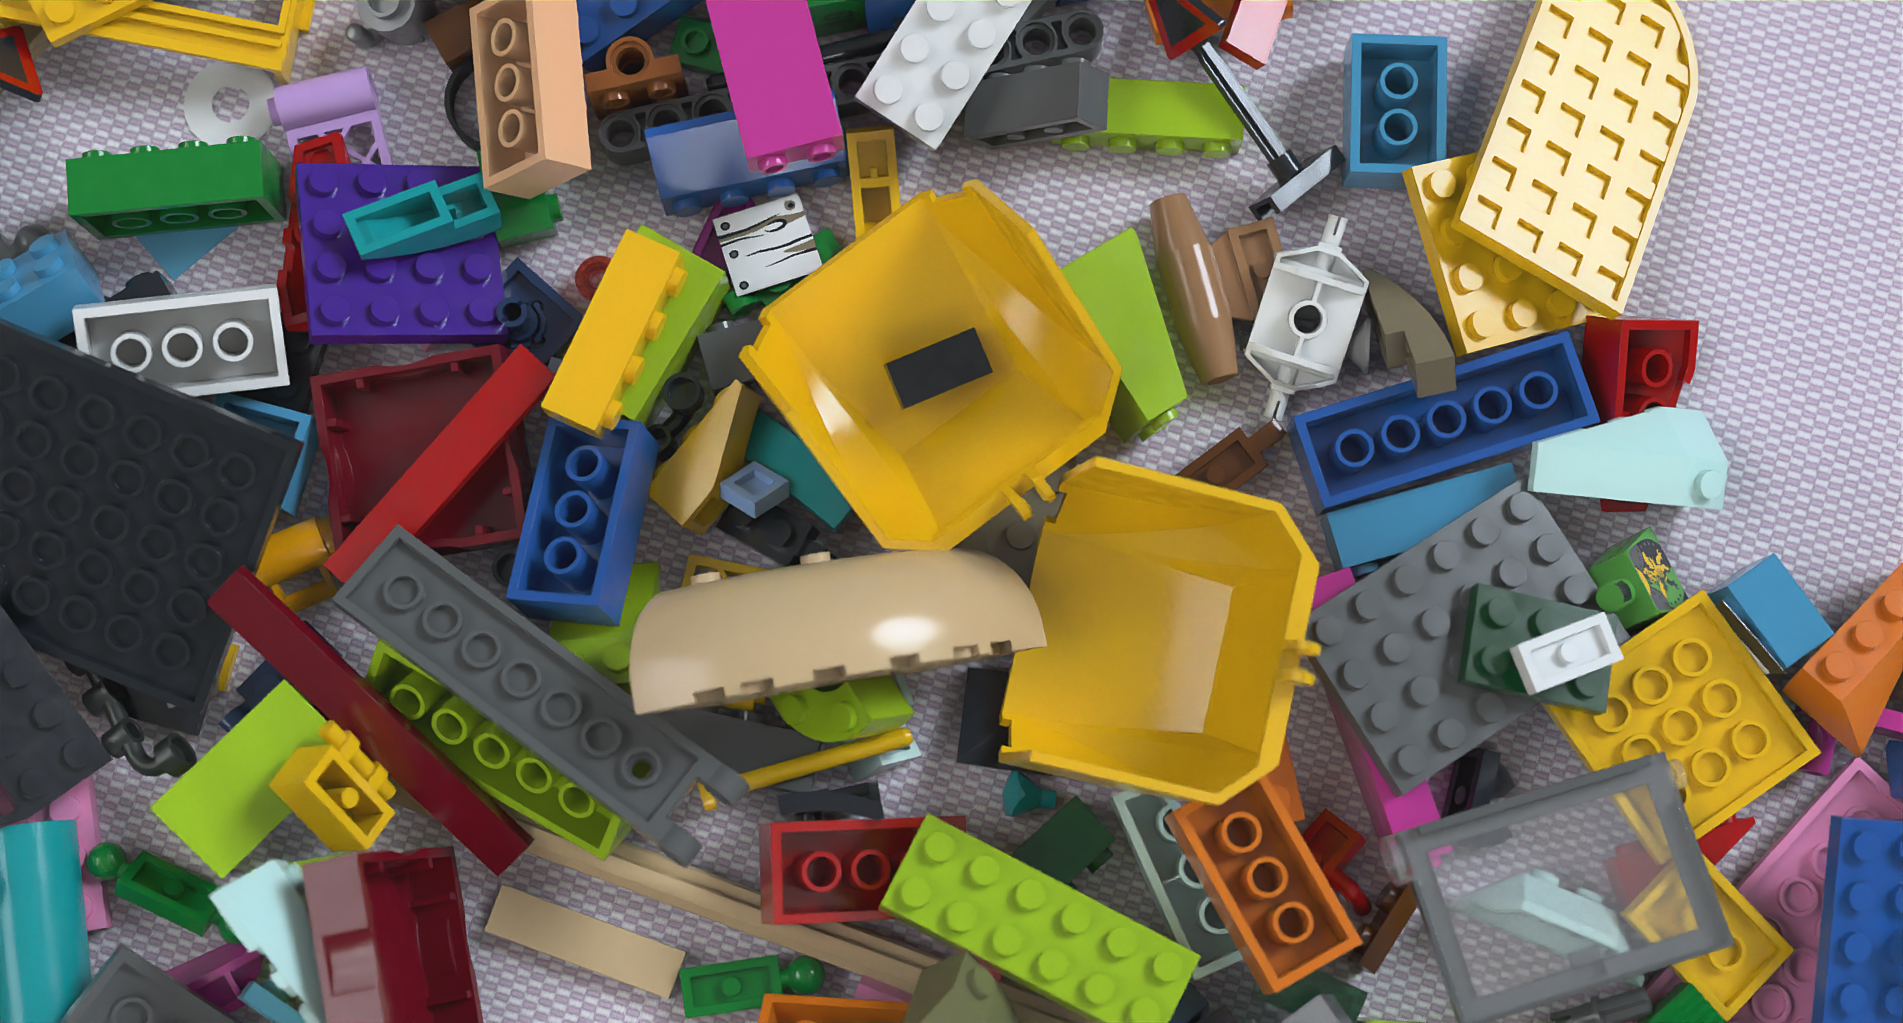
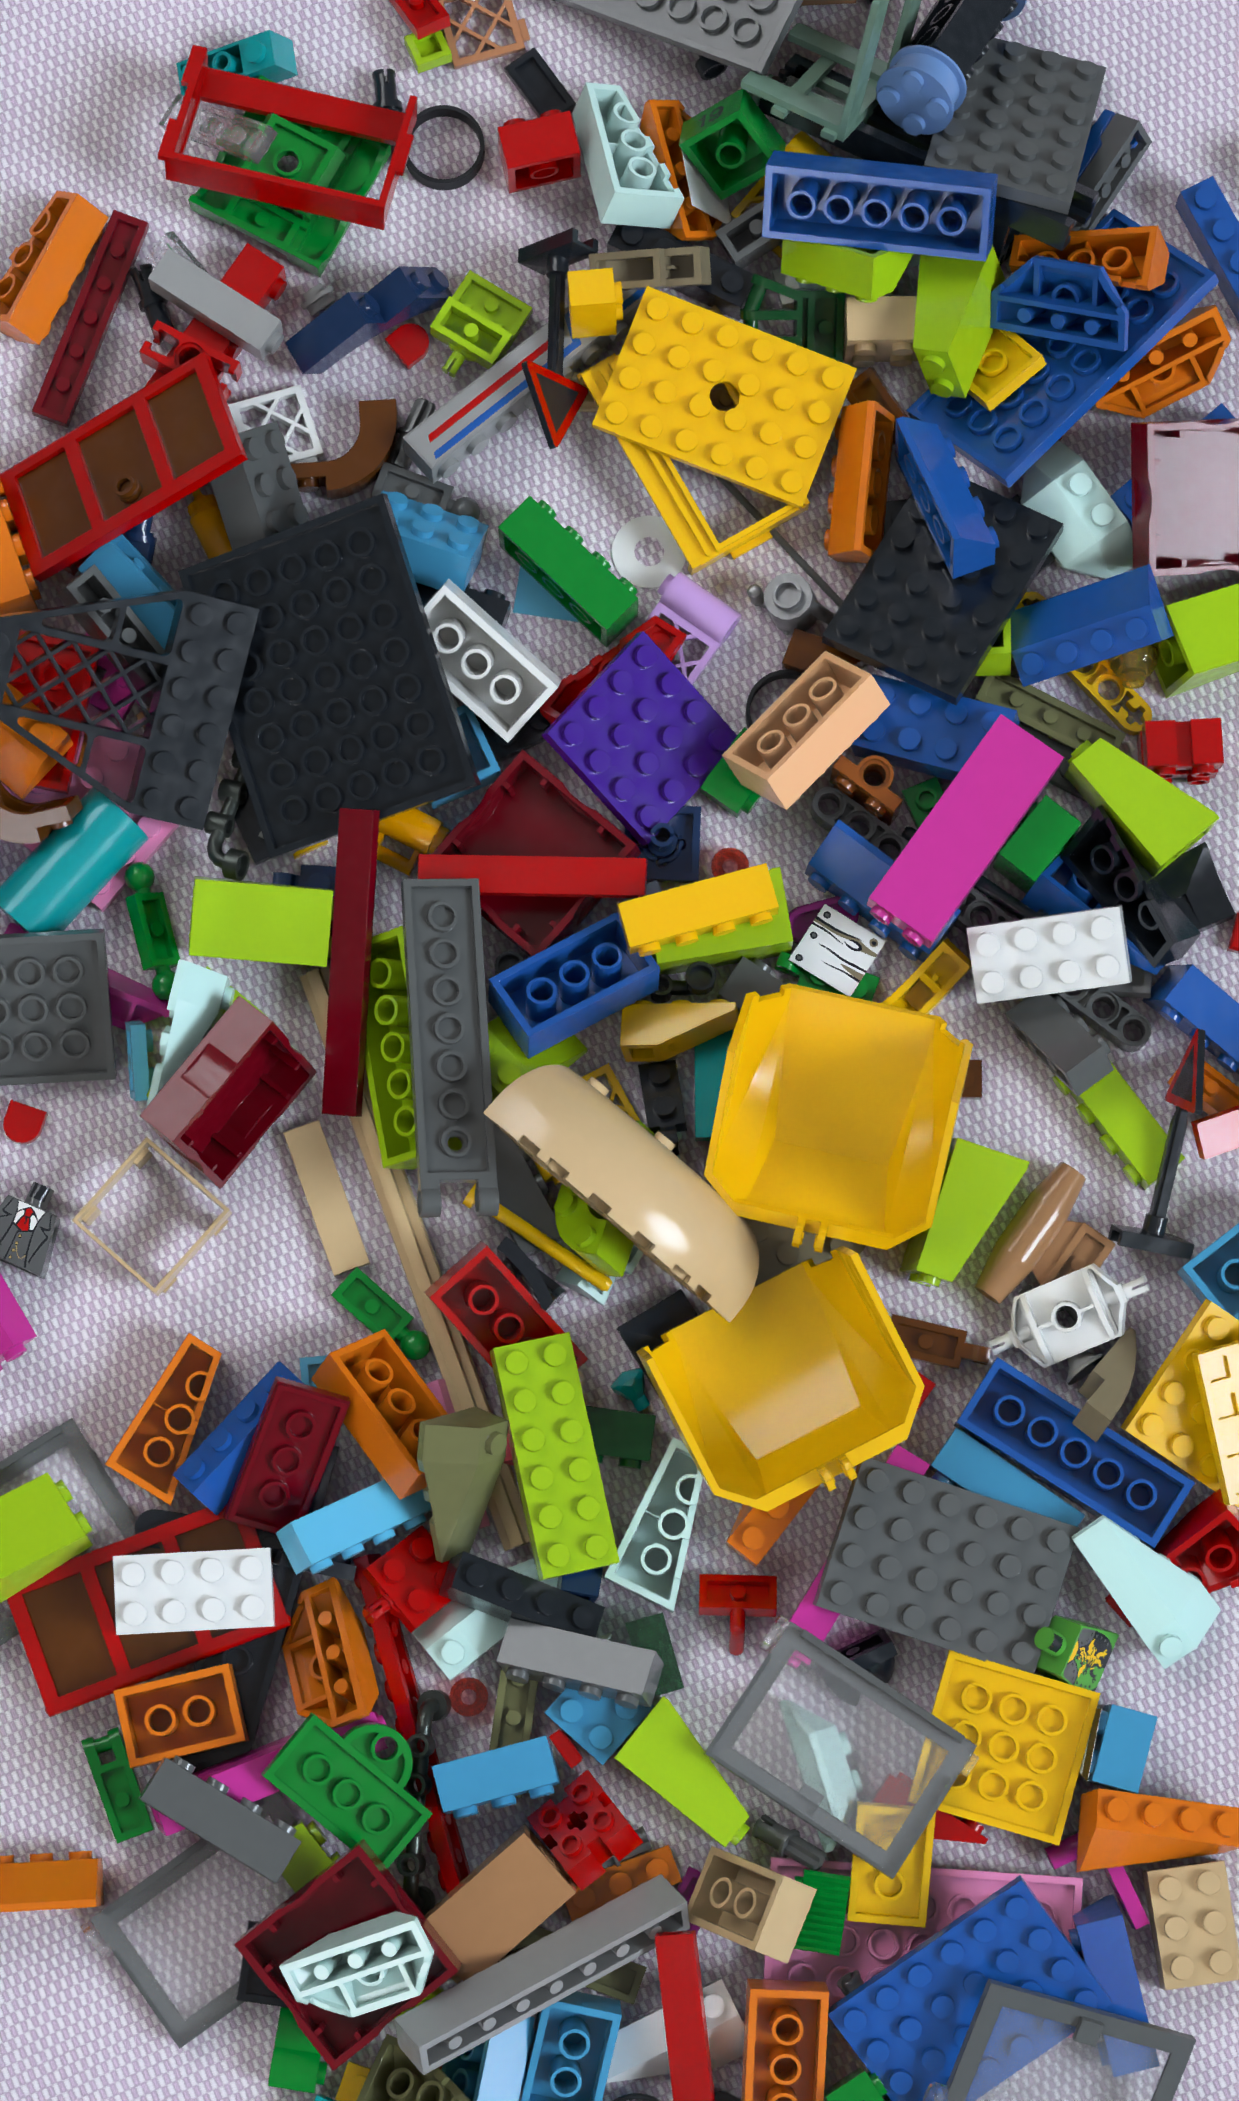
camera: 50 degrees right, 0 degrees up
yellow brick [268,720,397,852] -> none
teal slope [342,172,502,260] -> none
light blue plate [720,461,789,518] -> none
black tile [883,327,993,410] -> none
orange brick [1163,775,1363,995] -> none
reddish brown plate [1347,878,1417,974] -> none
dark green plate [1457,583,1618,716] -> none
white plate [1509,612,1624,695] -> none

